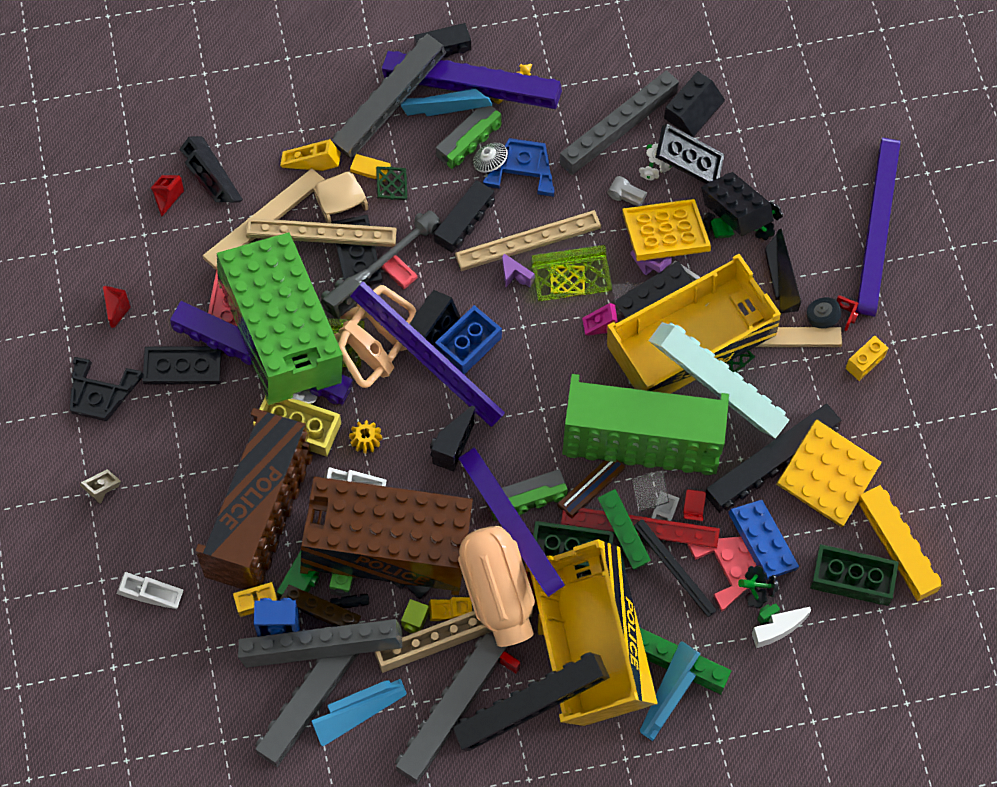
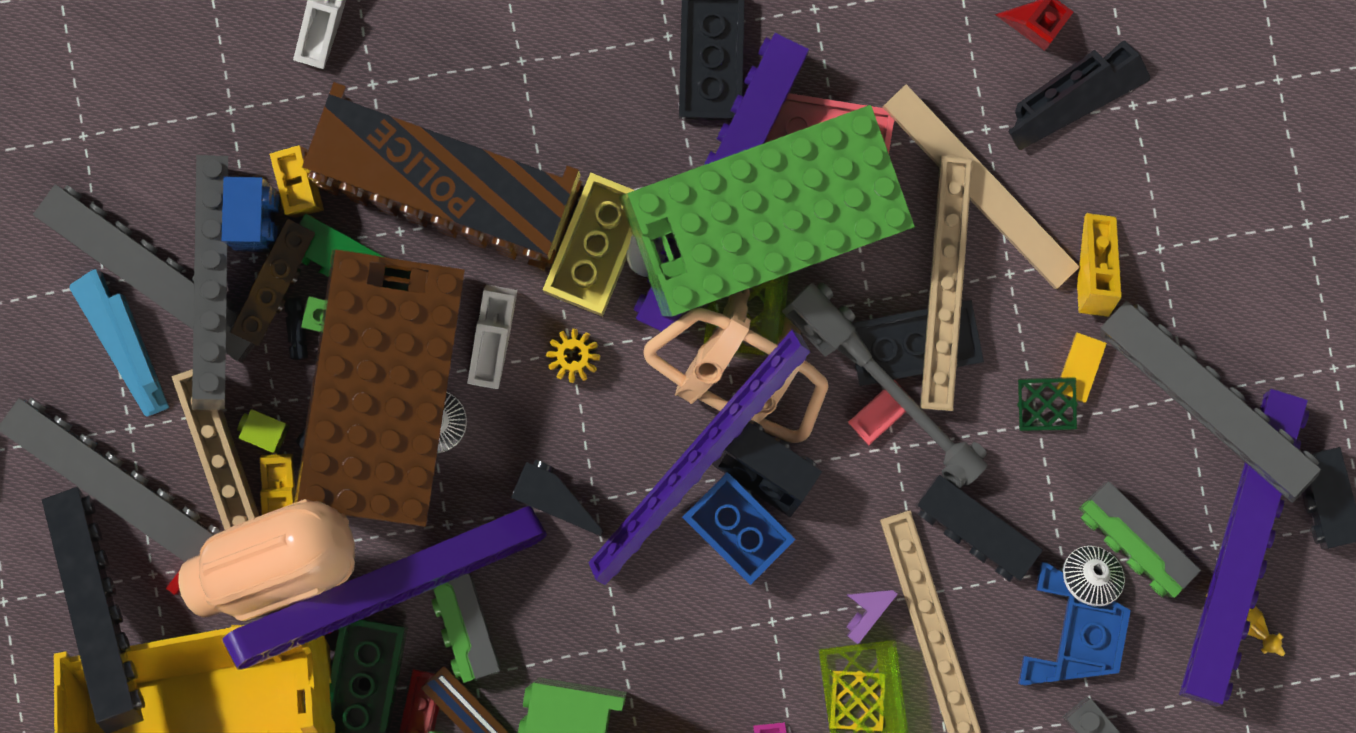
camera: 95 degrees right, 20 degrees up
tan piece [313,172,368,223] -> none
dark azure wedge [401,89,492,116] -> none

